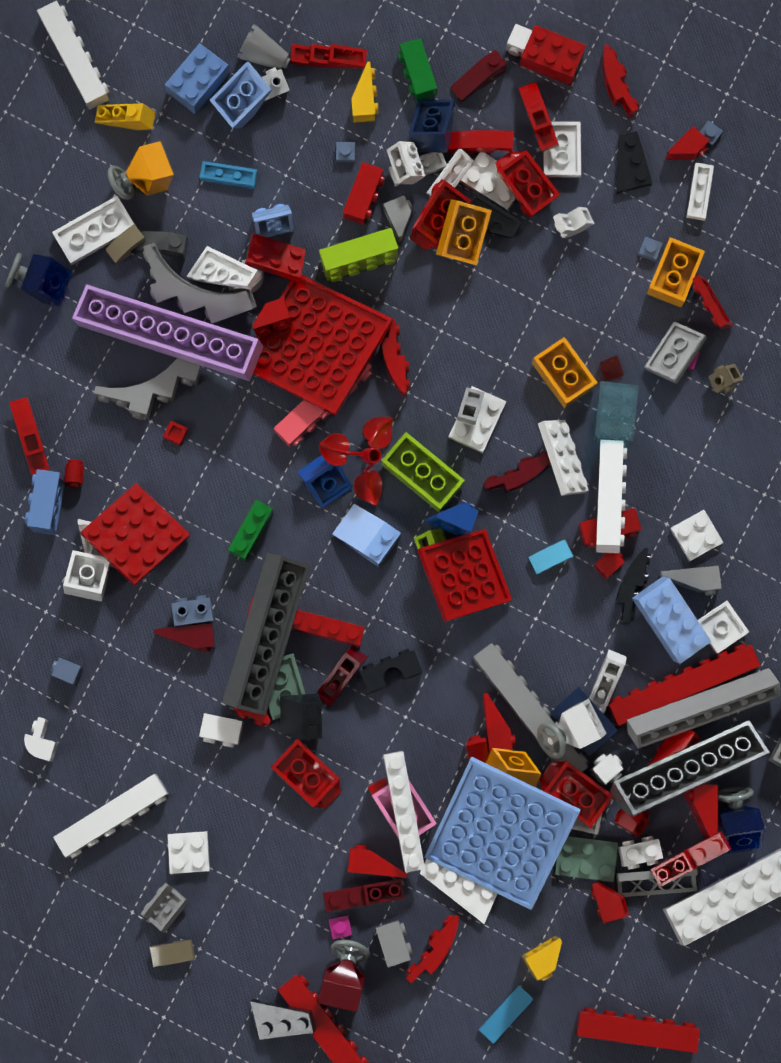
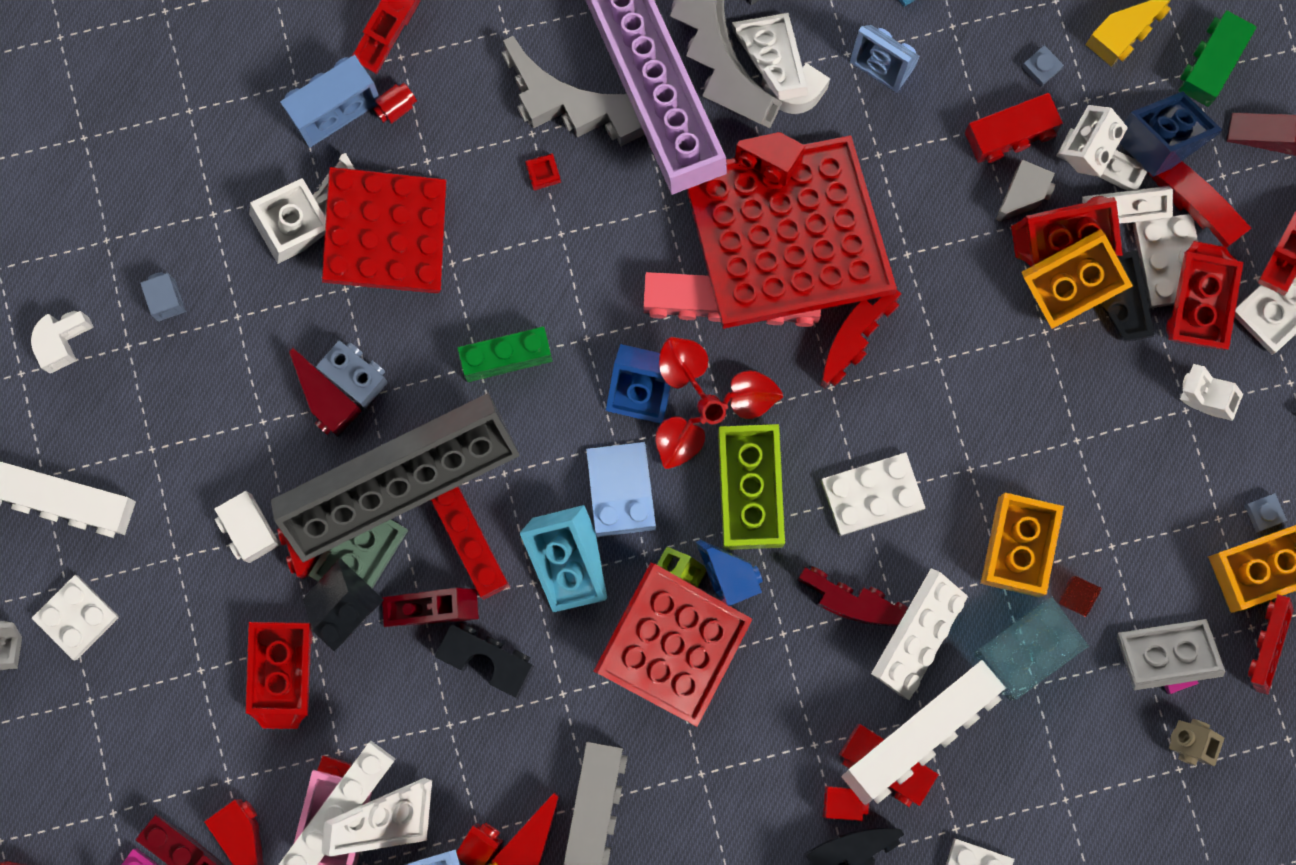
camera: 50 degrees right, 0 degrees up
red plate [245,233,306,282] -> none
lime brick [319,228,398,282] -> none
light grey brick [457,387,485,425] -> none
medium azure slope [528,540,574,574] -> none
none -> white wing [321,778,432,857]
none -> medium azure slope [520,505,607,612]

